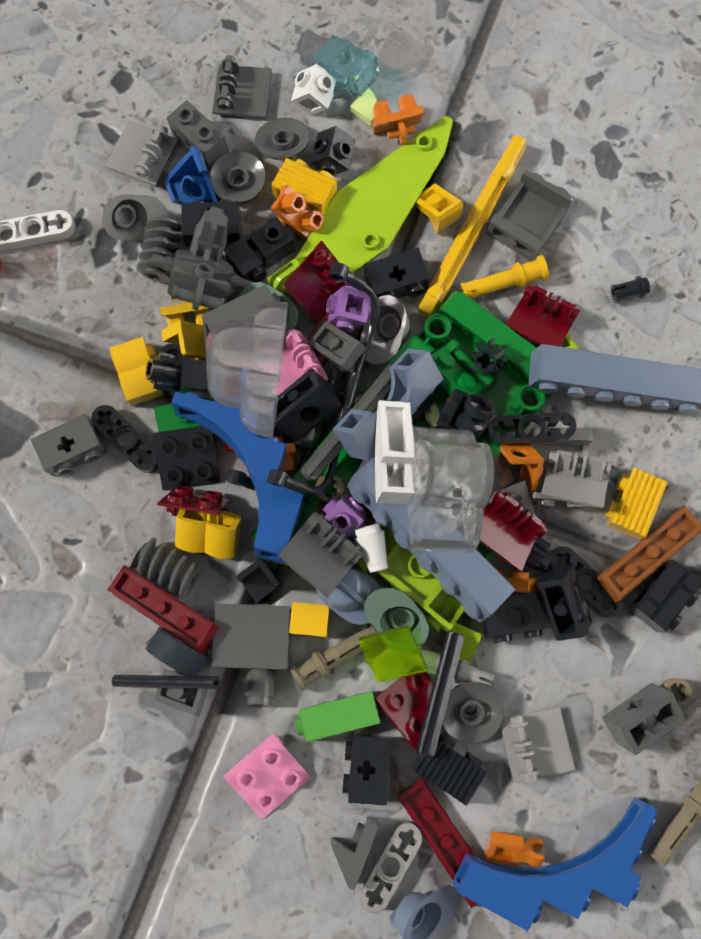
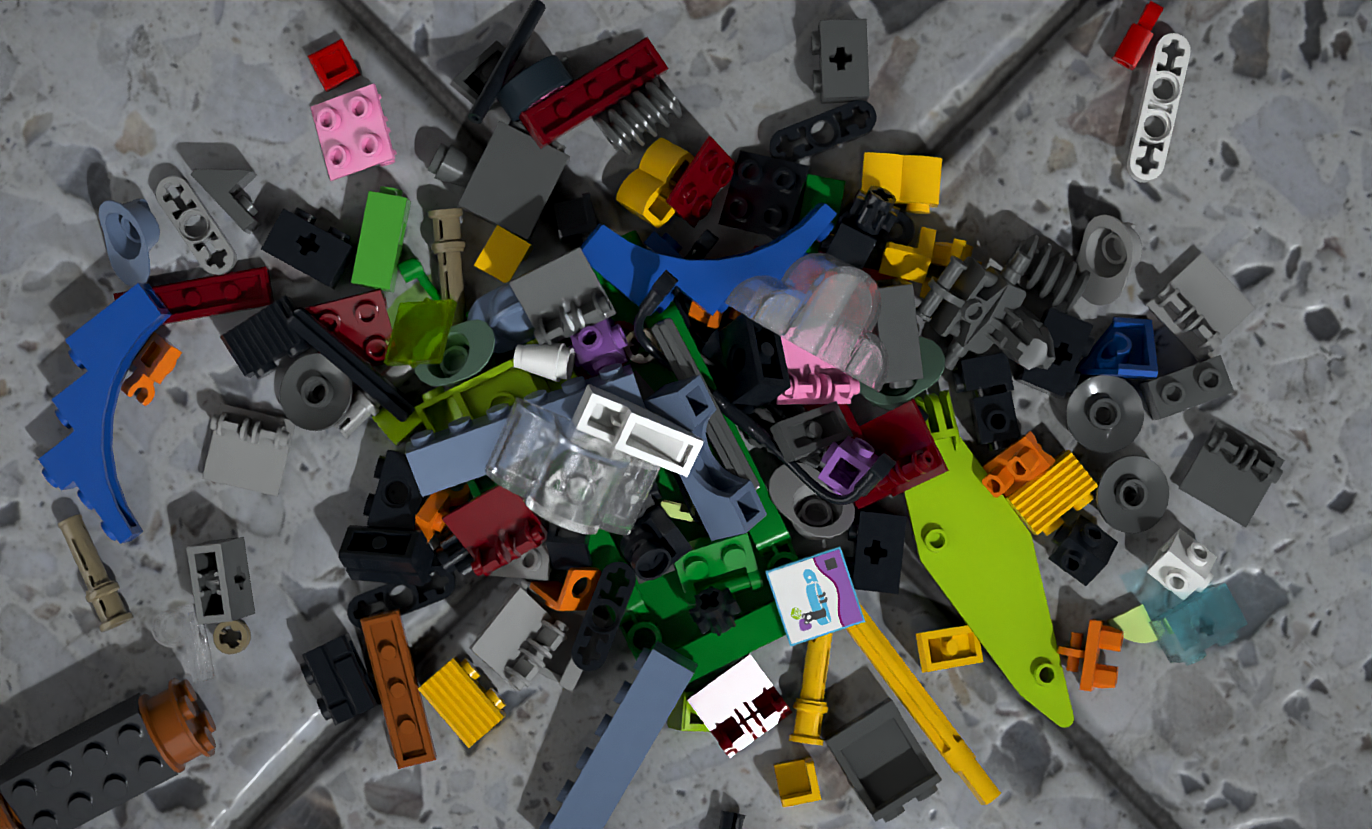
camera: 110 degrees right, 10 degrees up
none -> red tile [308,39,361,92]
none -> green hand [398,258,442,304]
none -> blue plate [644,231,683,259]
none -> tile [765,546,865,647]
none -> yellow panel [773,756,821,807]

